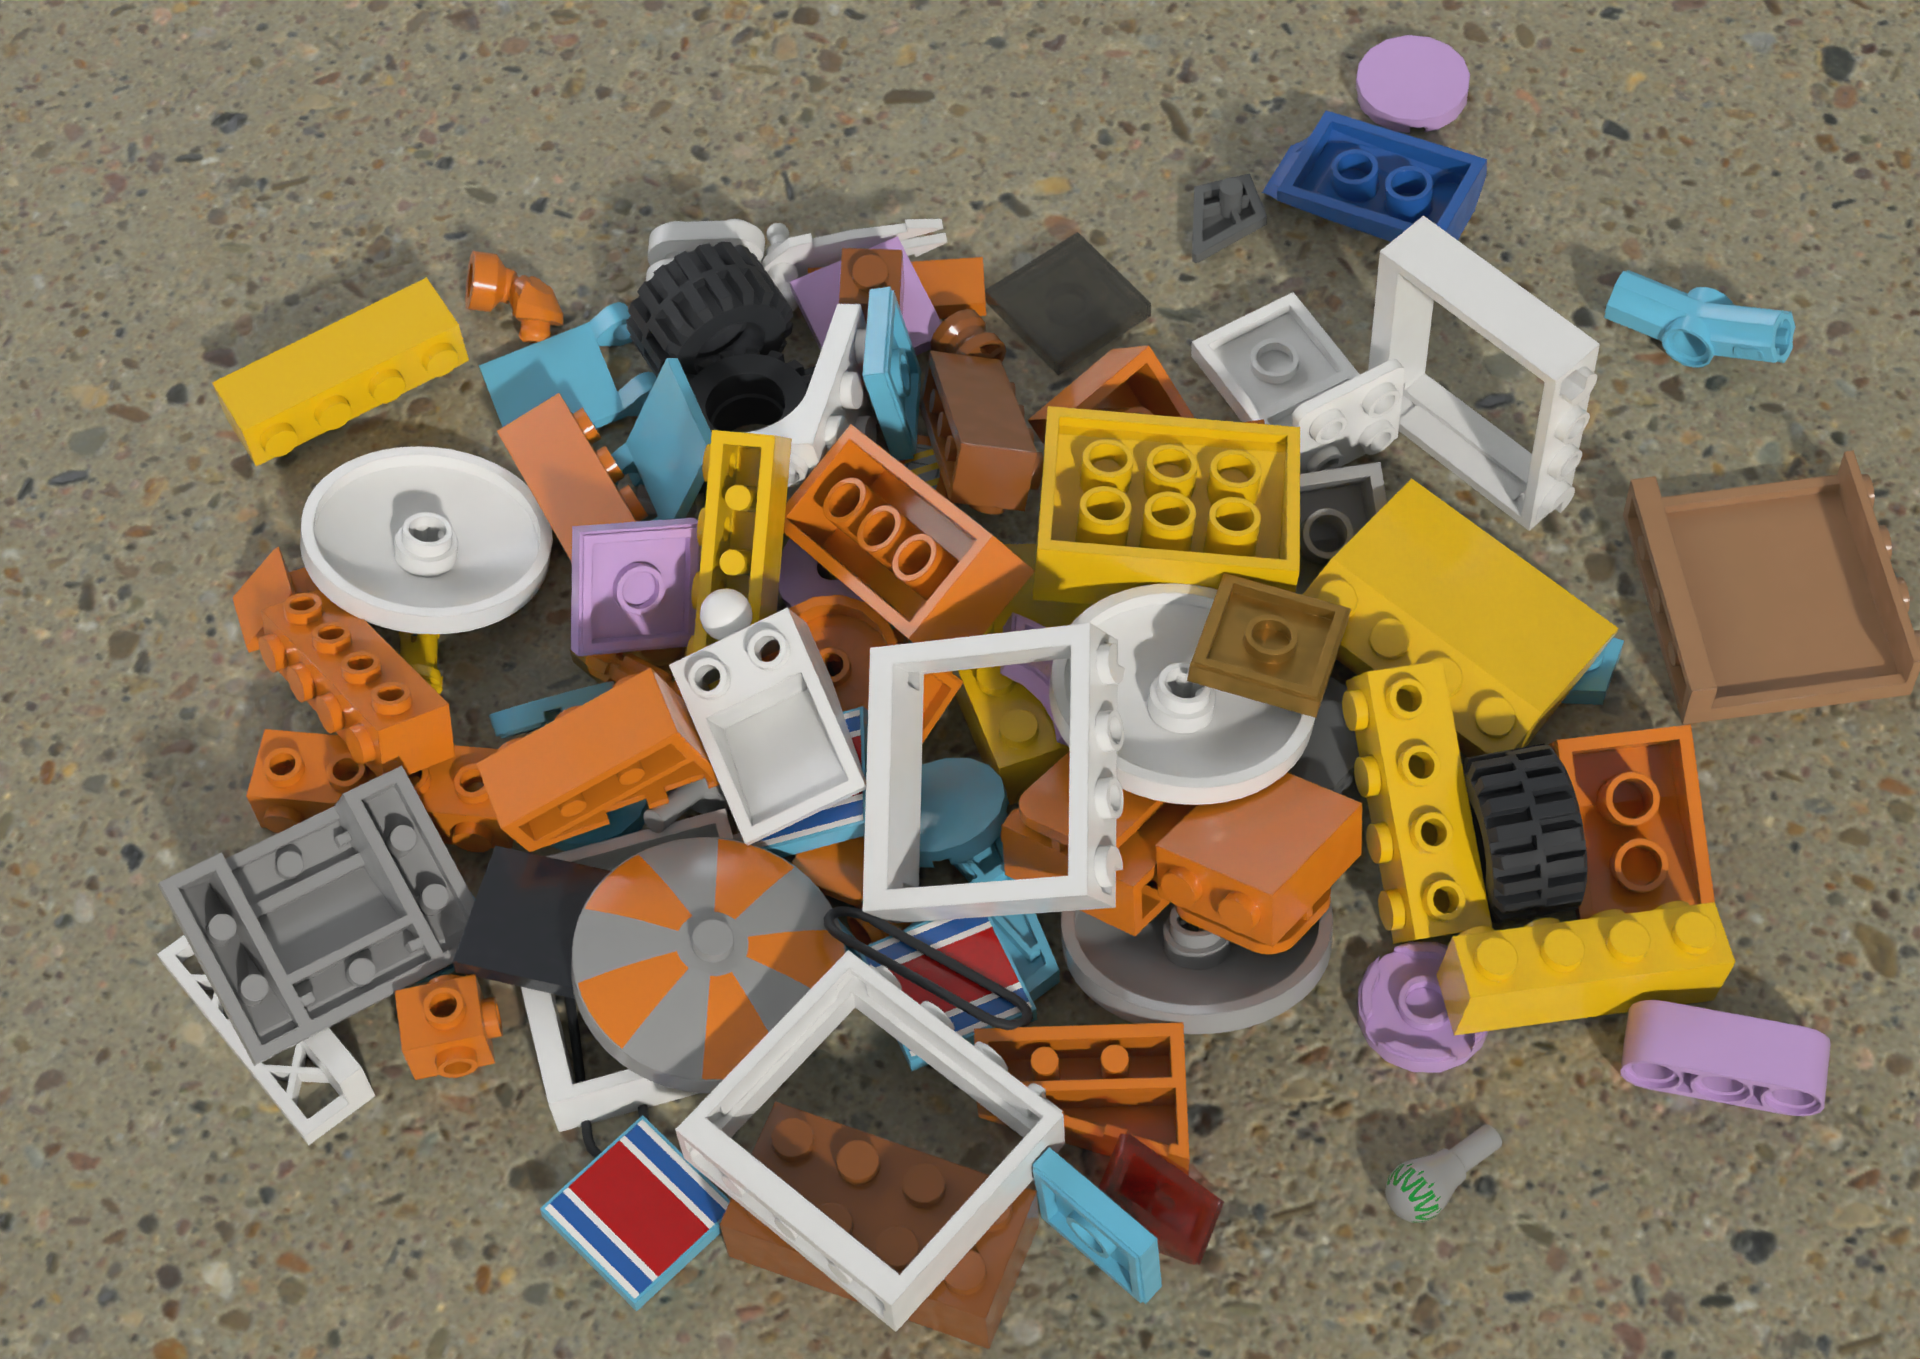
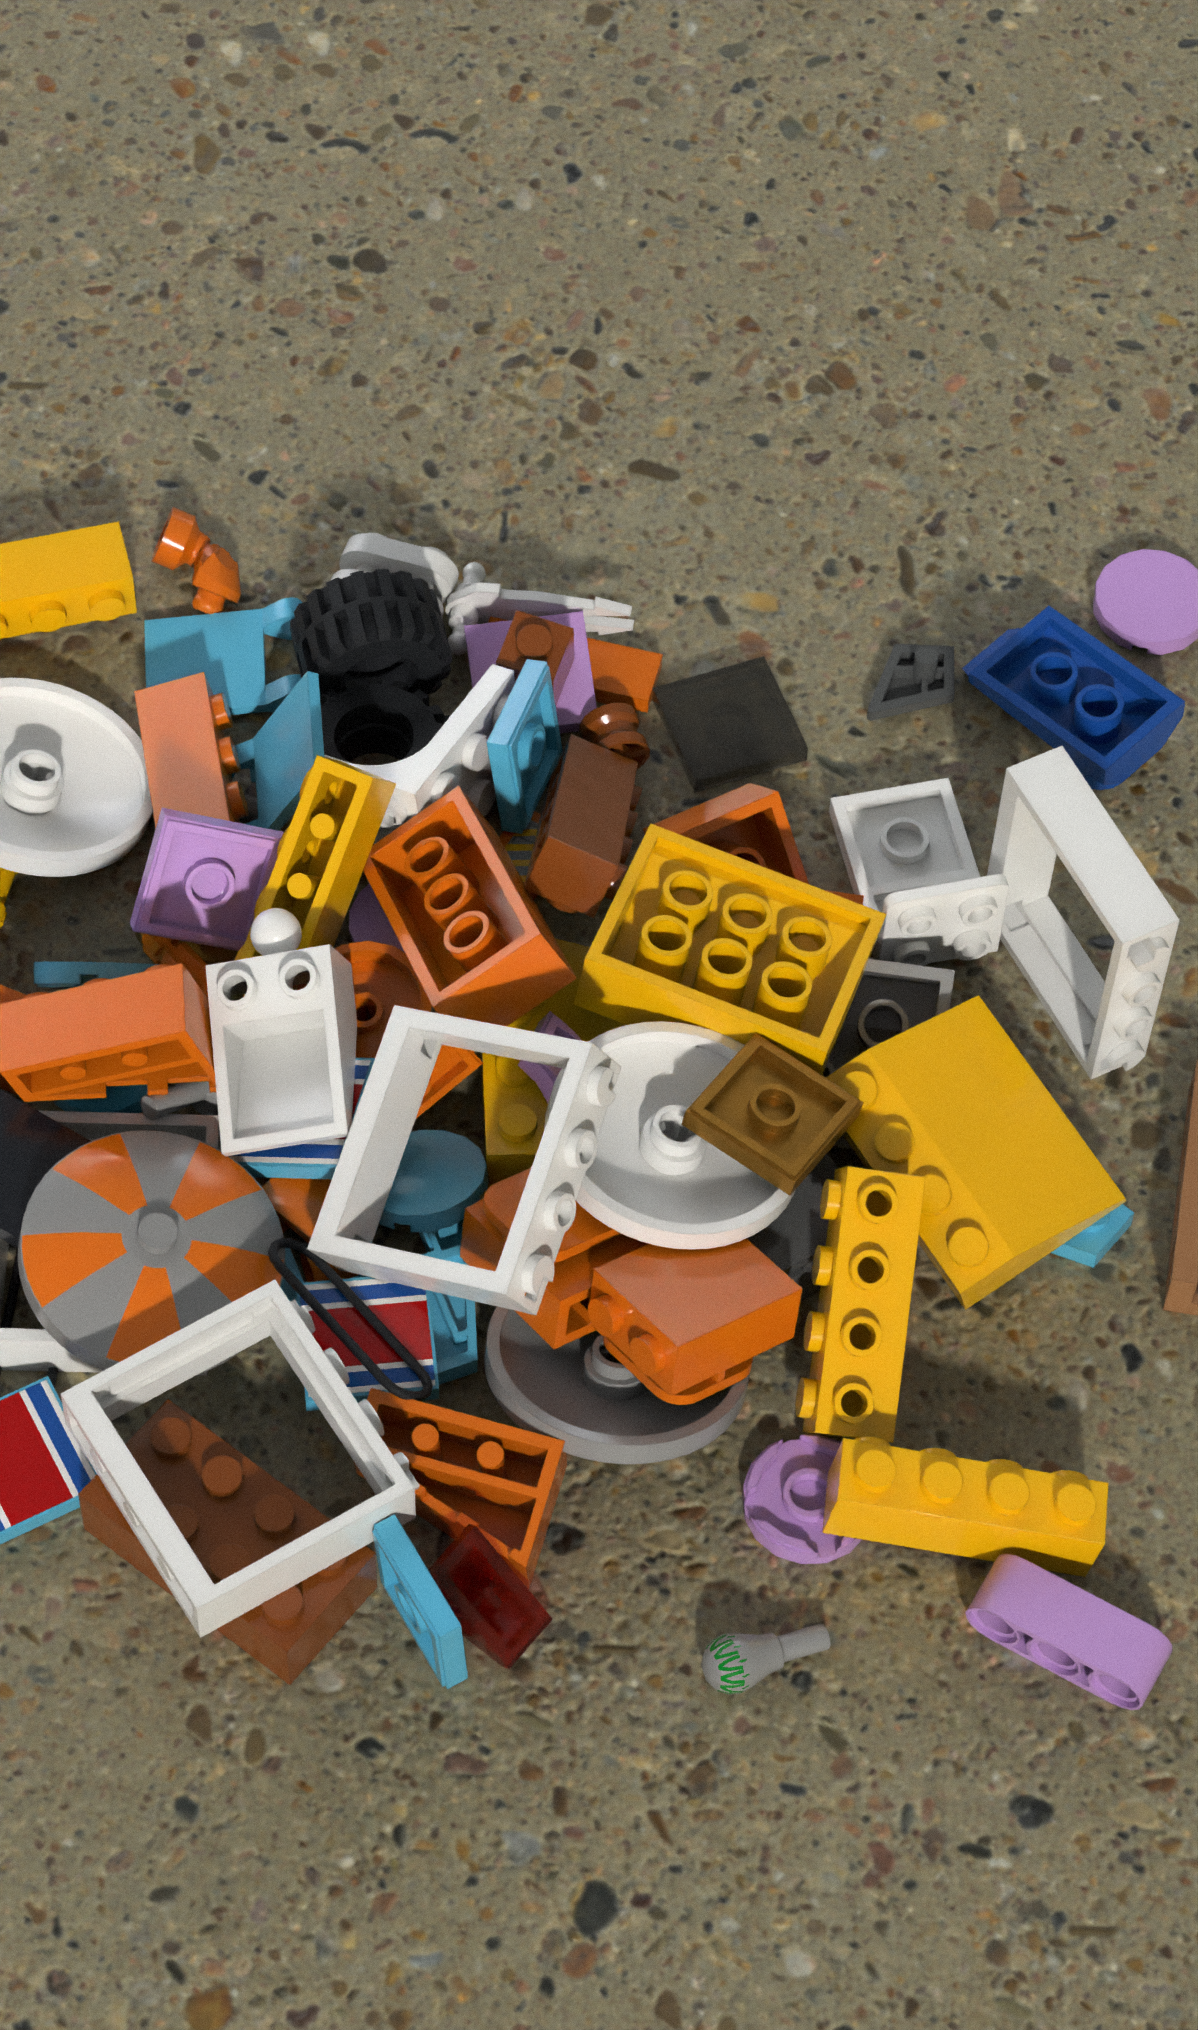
camera: 10 degrees right, 0 degrees up
black tyre [1462,744,1588,924] -> none
orange slope [1548,724,1715,920] -> none

